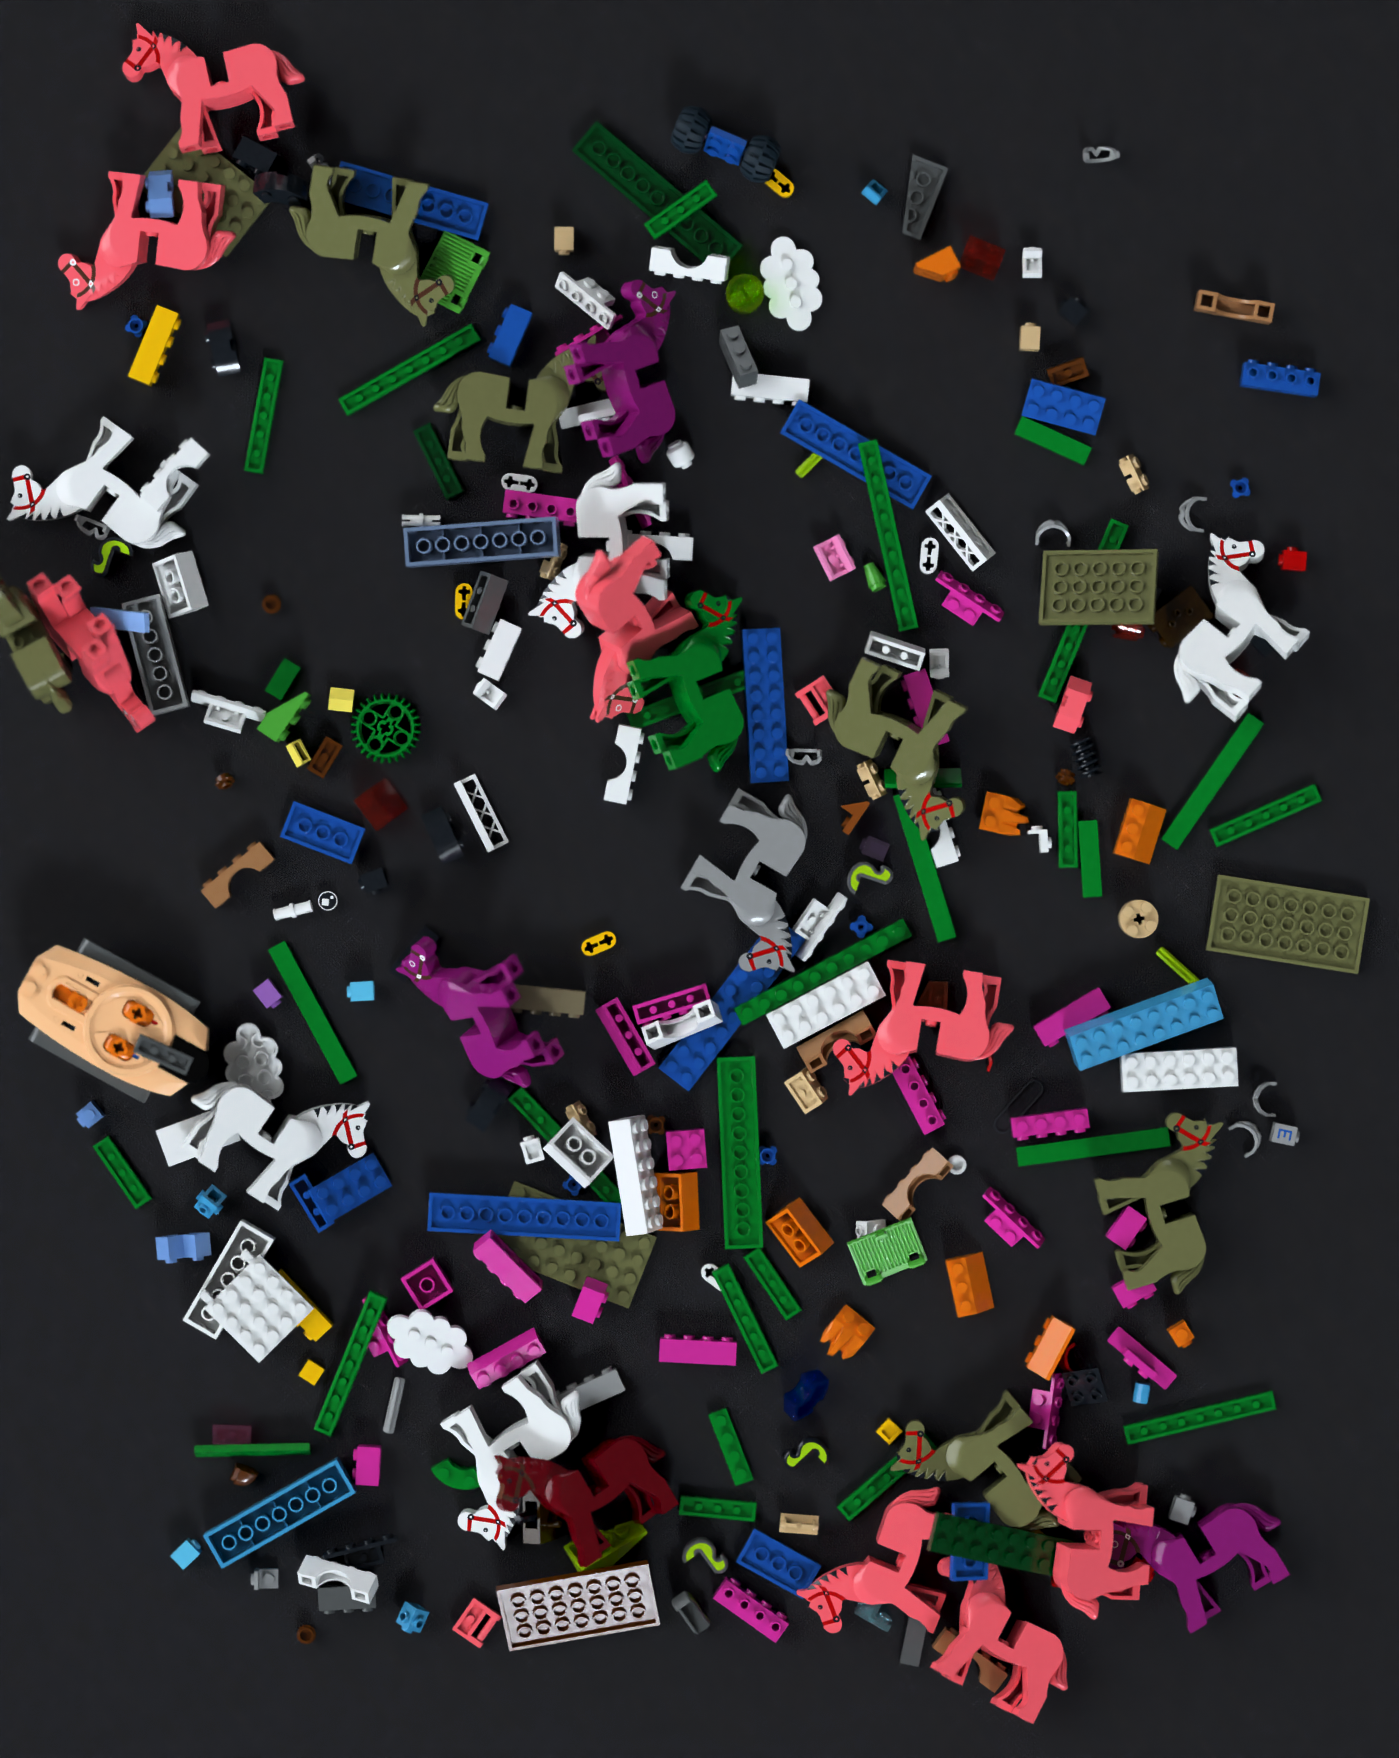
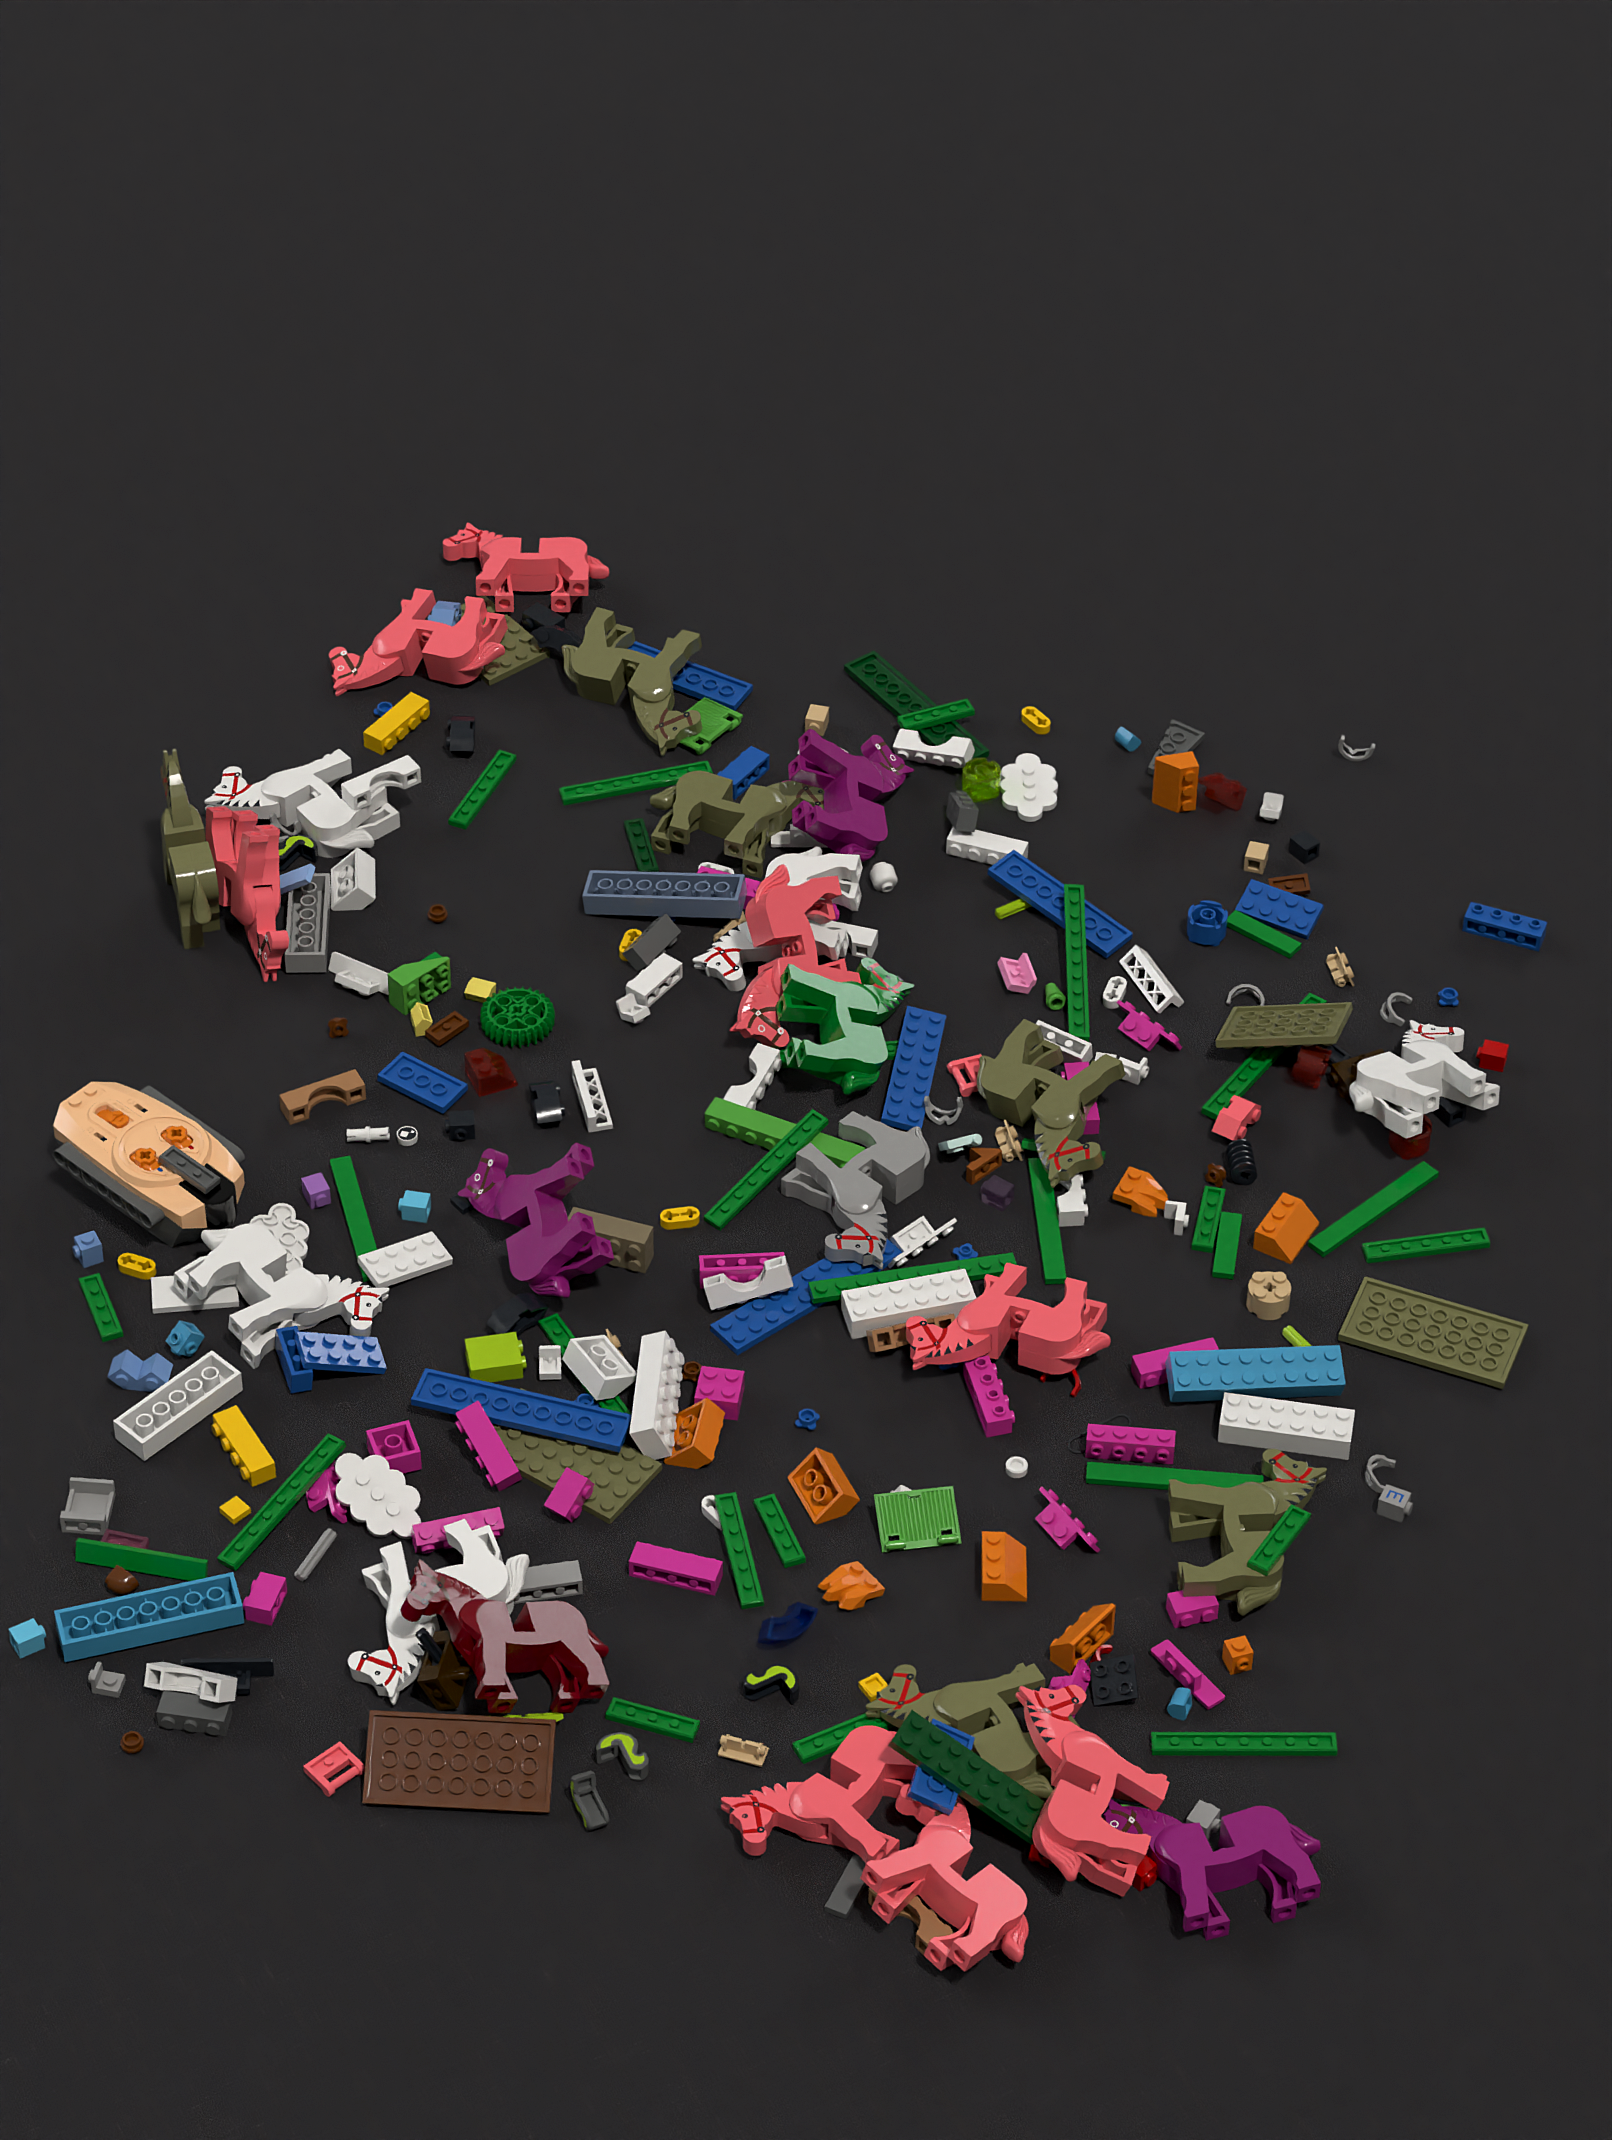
camera: 15 degrees right, 45 degrees down
white plate [199,1248,314,1362] -> none
dark azure brick [396,1601,430,1633] -> none
green brick [431,1457,480,1490] -> none
dark pink brick [595,997,656,1076] -> none
black plate [671,106,781,183] -> none
green plate [708,1407,754,1486] -> none
dark pink brick [713,1577,789,1643] -> none
green plate [717,1056,763,1249] -> none
blue plate [736,1528,821,1599] -> none
tan bracket [784,1067,829,1114] -> none
animal [846,862,893,894] -> none
clear light blue slope [854,1603,892,1632] -> none
medium nougat arch [882,1147,954,1221] -> none
dark pink brick [1105,1205,1147,1250] -> none
medium nougat arch [1193,289,1275,325] -> none
light grey helmet [1228,1121,1261,1158] -> none
none -> light grey panel [60,1477,116,1535]
none -> yellow beam [117,1253,156,1280]
none -> white plate [357,1231,453,1288]
none -> lime brick [465,1332,527,1382]
none -> green tile [704,1109,829,1231]
none -> bright green brick [705,1097,865,1168]
none -> light aqua plate [938,1134,982,1154]
none -> white bracket [1119,1057,1149,1085]
none -> blue brick [1187,900,1228,947]
none -> green tile [1247,1504,1311,1576]

